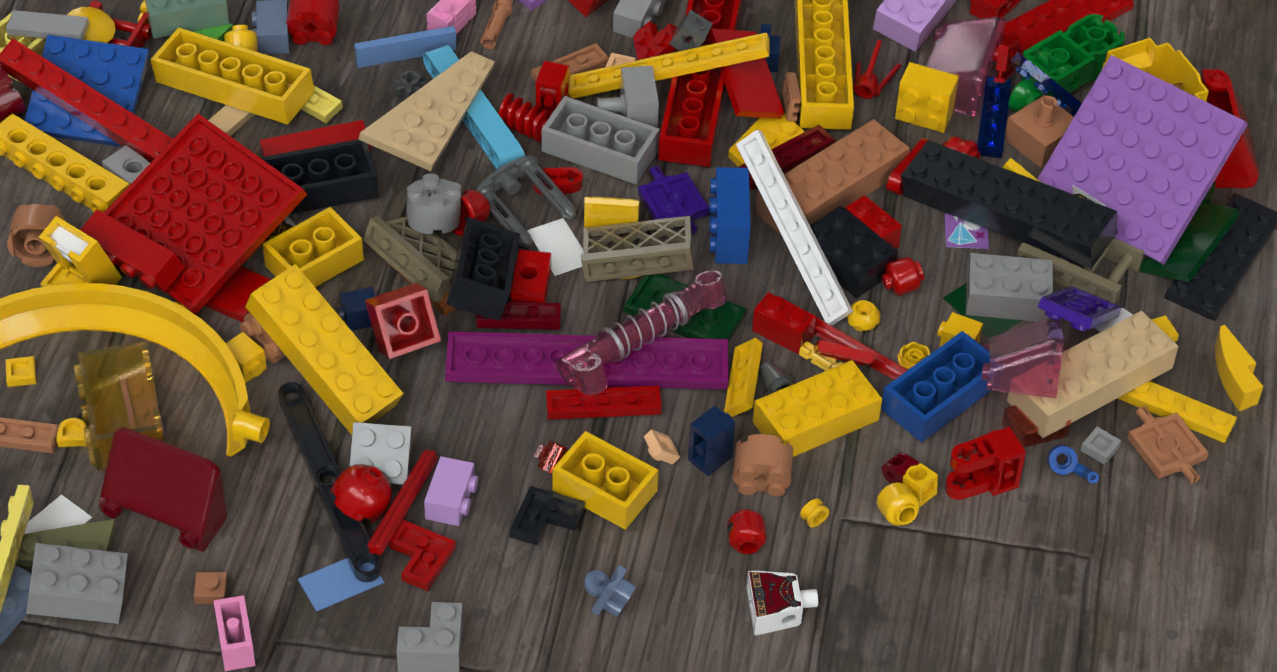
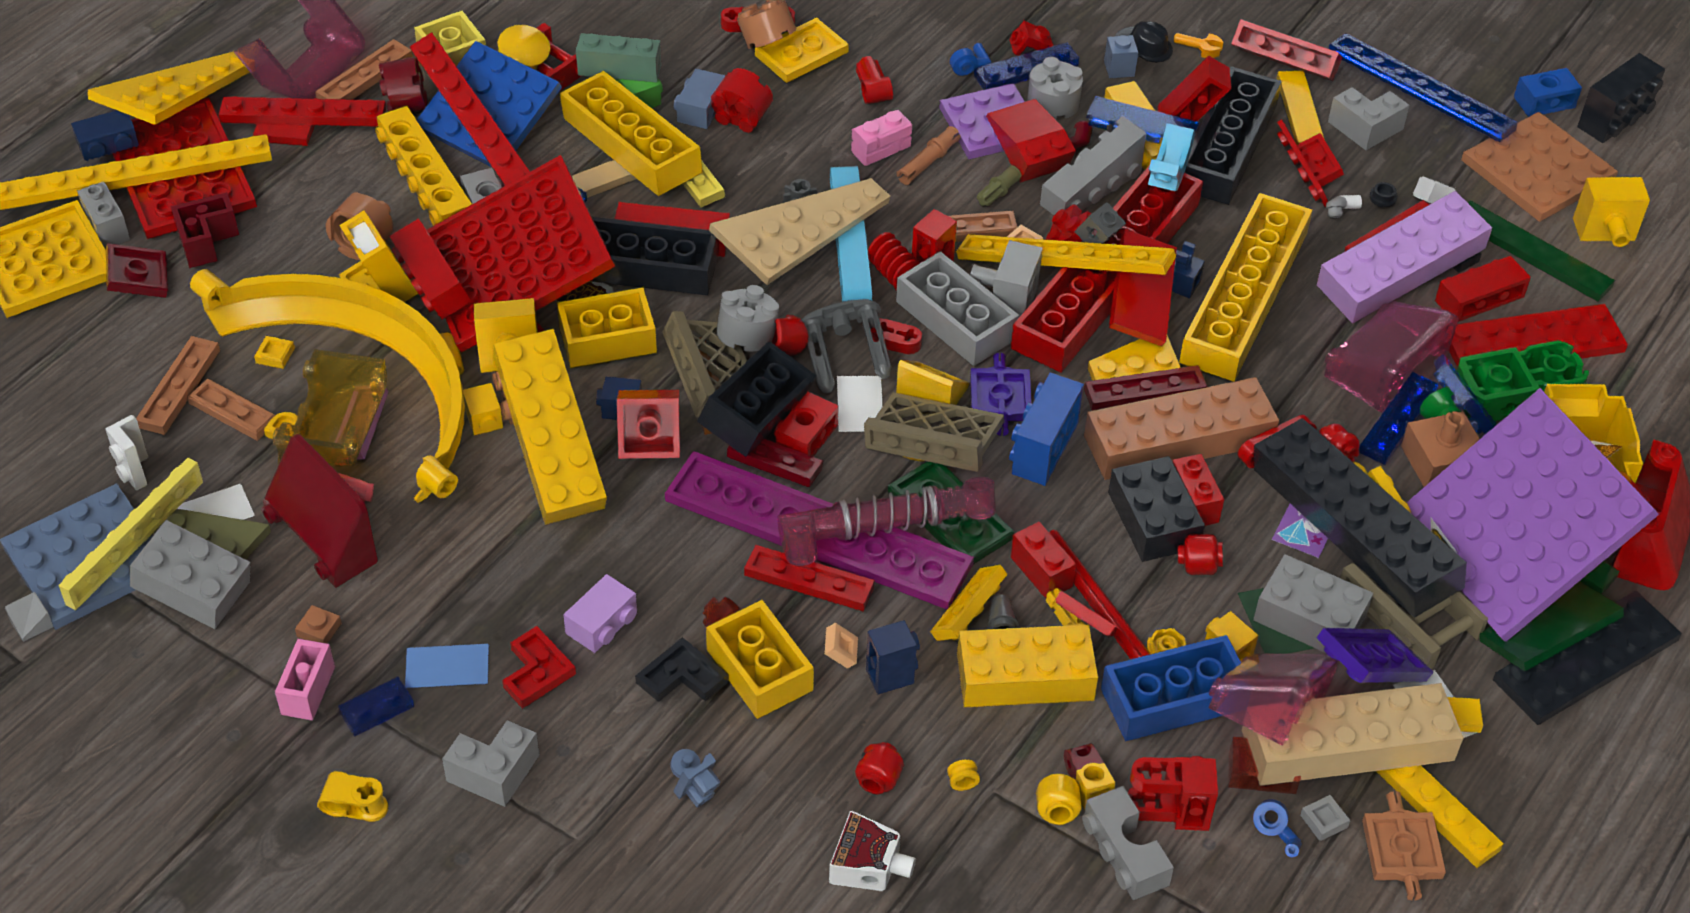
camera: 25 degrees right, 0 degrees up
light grey tile [6,10,89,40] -> none
yellow head [224,25,258,52] -> none
black beam [278,382,380,582] -> none
red cylinder [330,464,392,522] -> none
light grey plate [350,422,413,485] -> none
medium blue tile [354,26,457,68] -> none
red axle [367,449,438,555] -> none
nougat brick [733,434,793,497] -> none
white plate [736,130,853,326] -> none
nougat tile [781,72,801,122] -> none
yellow plate [847,300,881,331] -> none
red plant [853,40,901,99] -> none
yellow brick [895,62,959,133] -> none
red plate [993,36,1020,83] -> none
yellow slope [1215,325,1263,412] -> none
none -> clear blue plate [338,677,415,737]
none -> yellow brick [474,298,538,373]
none -> olive axle [977,165,1022,206]
none -> light grey arch [1082,786,1174,900]

